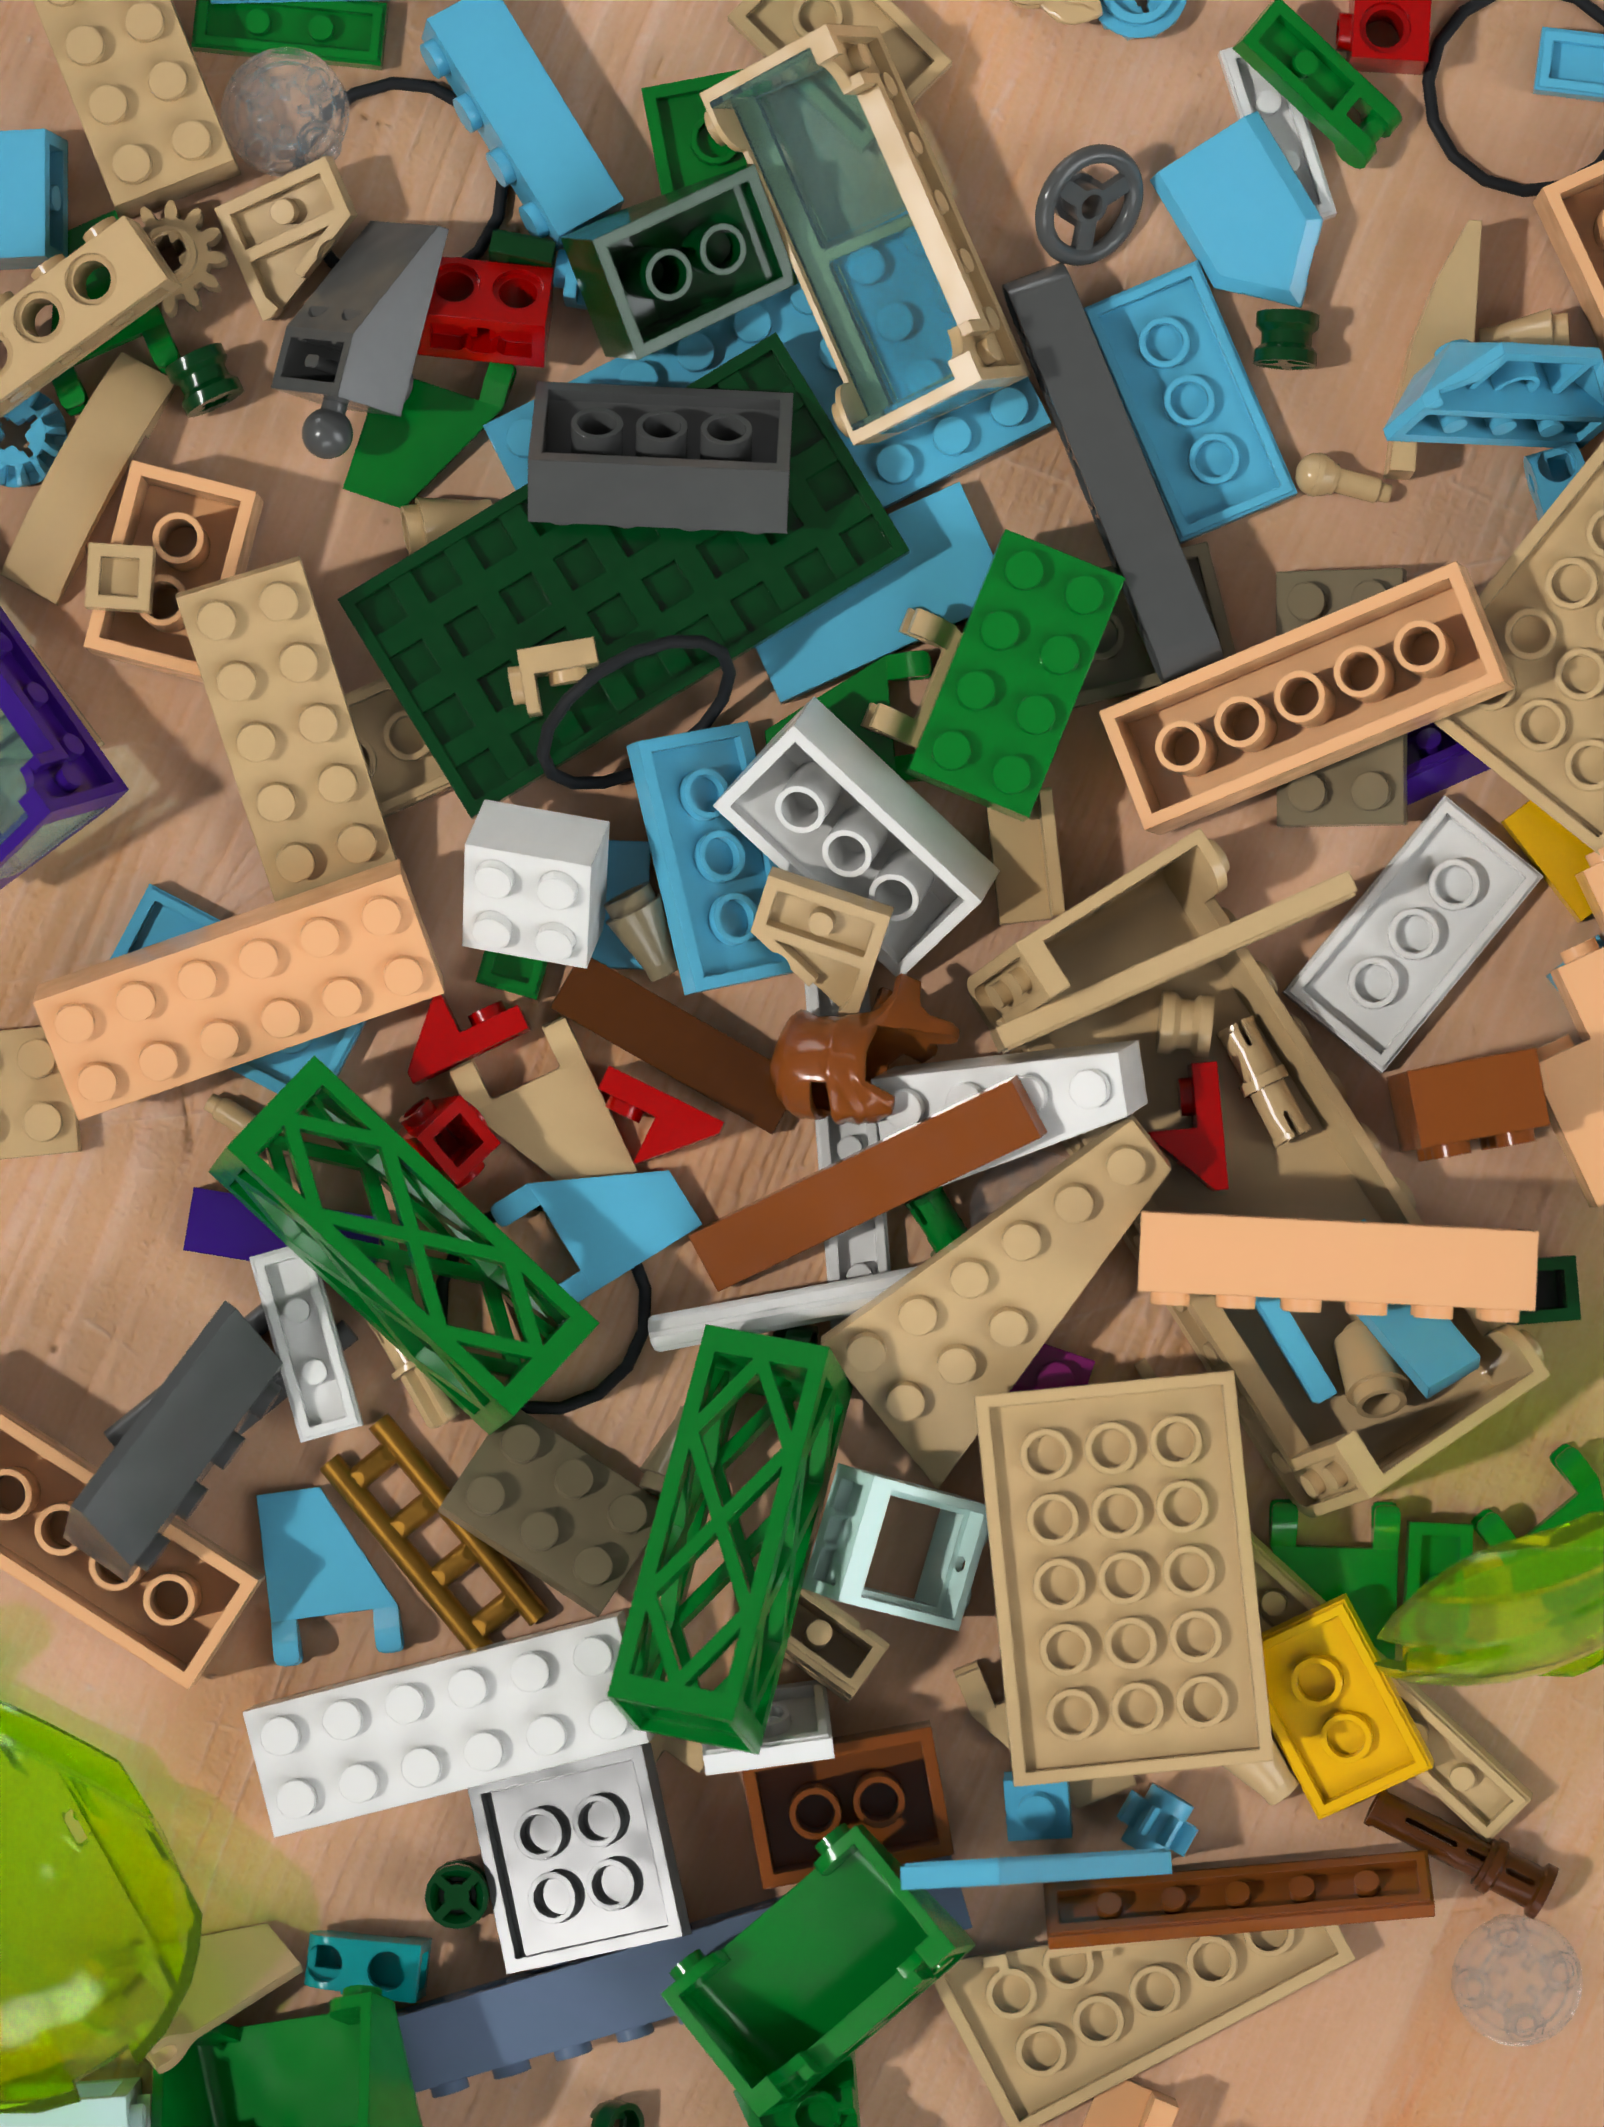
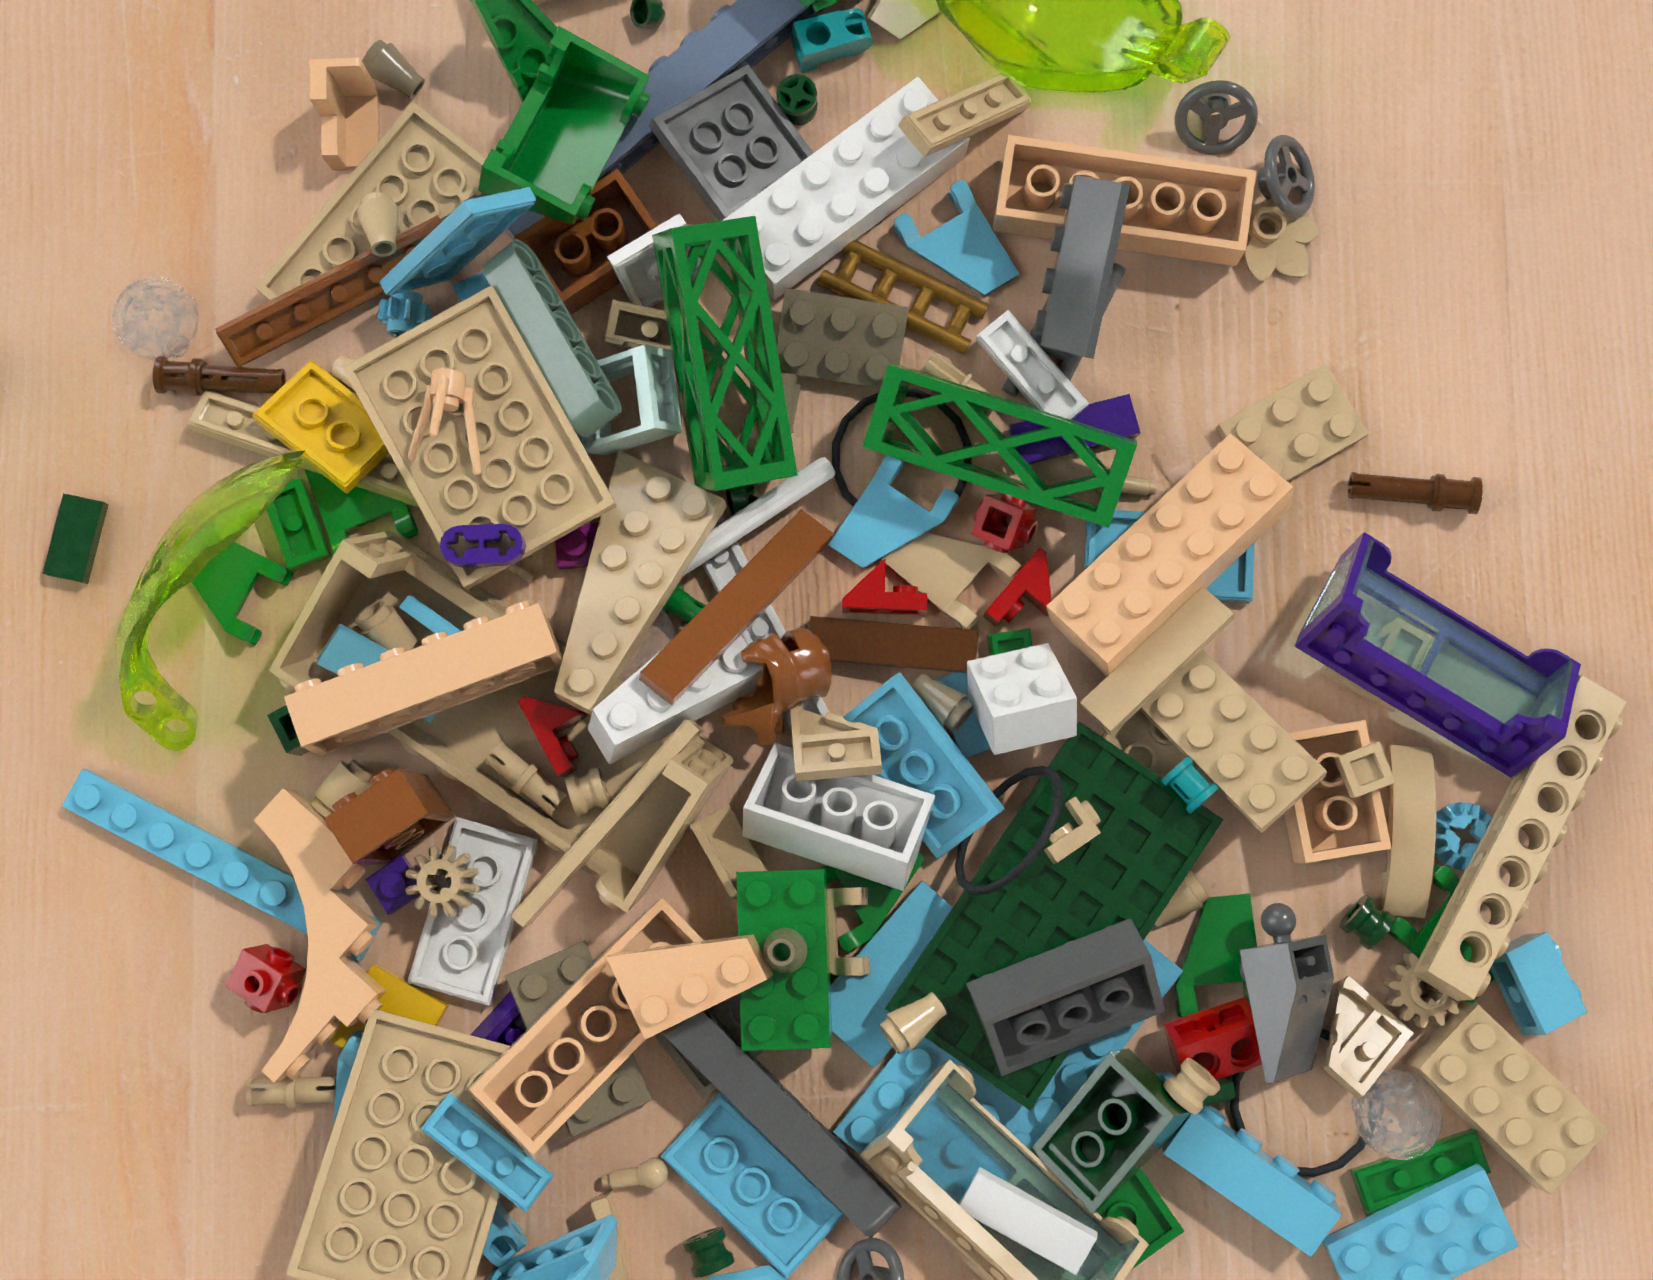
camera: 160 degrees right, 5 degrees down
none -> tan brick [310,760,373,818]
none -> tan cone [357,192,399,257]
none -> dark purple plate [365,855,421,915]
none -> tan gear [406,845,480,918]
none -> light nougat plant [408,368,482,476]
none -> medium azure tile [421,1092,554,1213]
none -> dark purple beam [440,524,526,568]
none -> sand green beam [483,239,622,437]
none -> light nougat wedge [606,934,773,1039]
none -> dark tan cone [763,928,807,973]
none -> tan cone [879,992,947,1054]
none -> tan tile [898,71,1032,157]
none -> white tile [959,1167,1097,1275]
none -> tan tile [1080,586,1234,736]
none -> teal bush [1161,756,1219,814]
none -> tan wheel [1163,1057,1221,1115]

